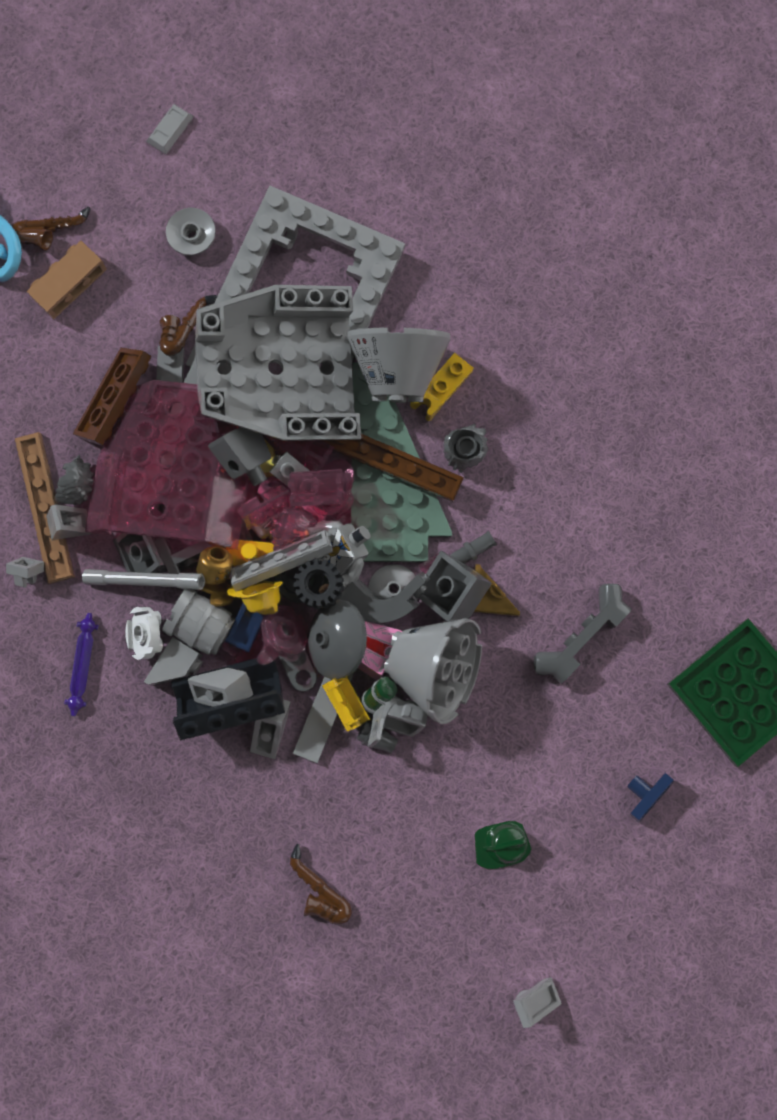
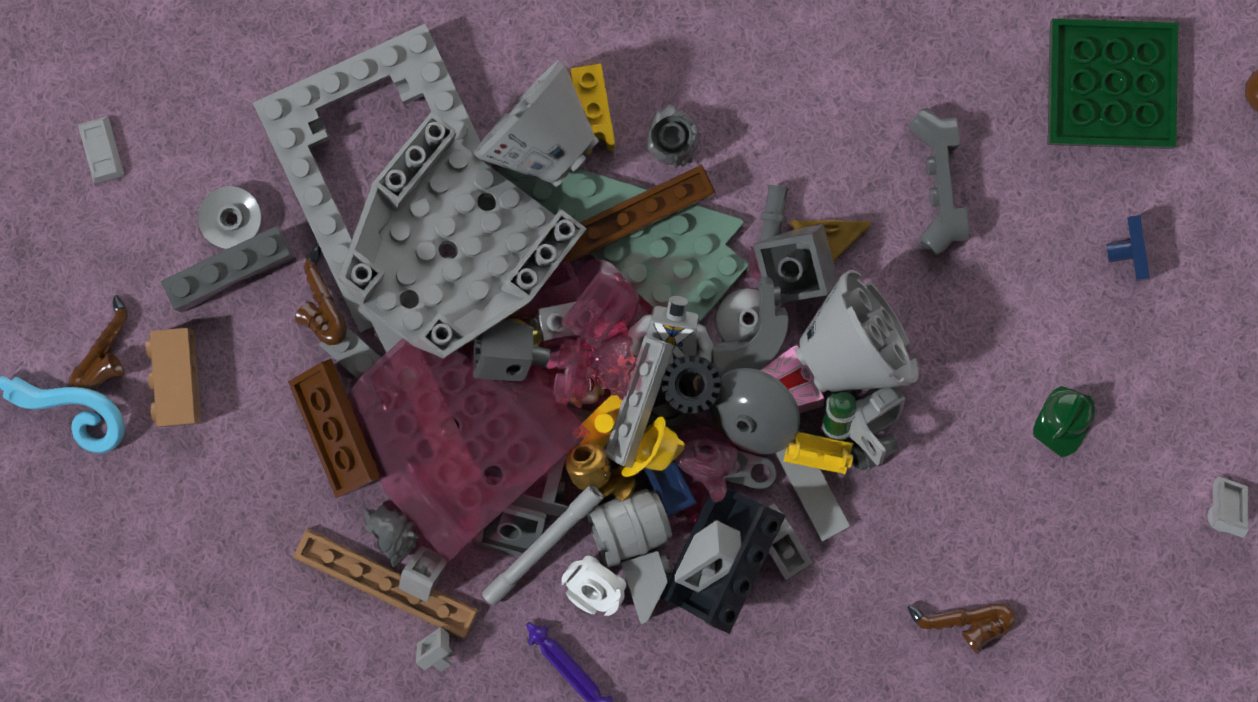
camera: 50 degrees left, 5 degrees up
none -> dark grey arch [161,226,296,313]

